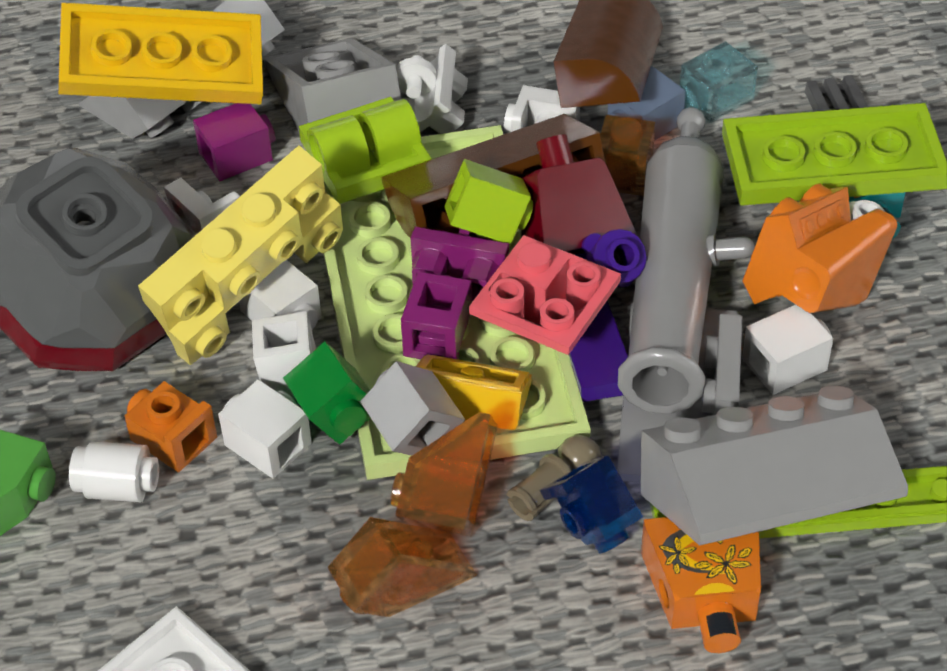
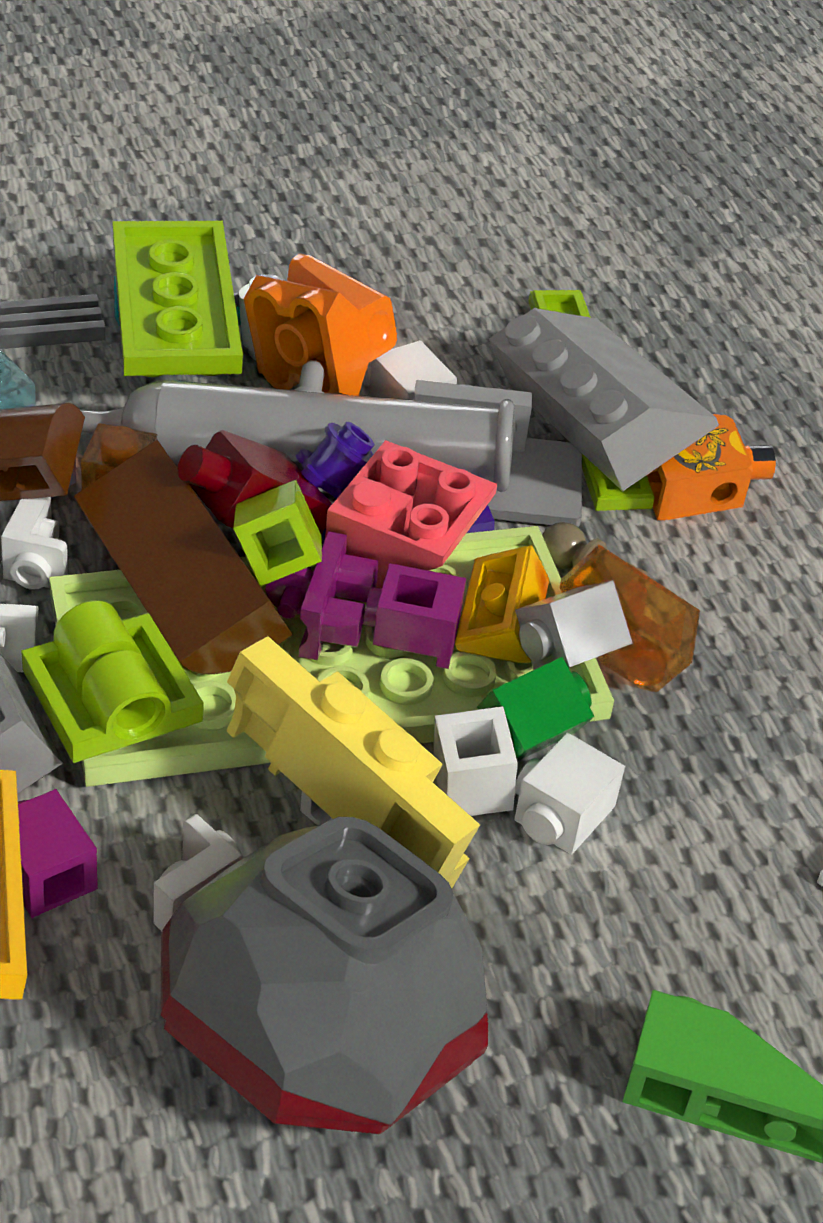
camera: 100 degrees left, 5 degrees down
white brick [69,441,159,502] -> none
orange brick [124,381,218,473] -> none
clear orange slope [327,517,477,617] -> none
clear blue brick [539,455,643,554] -> none

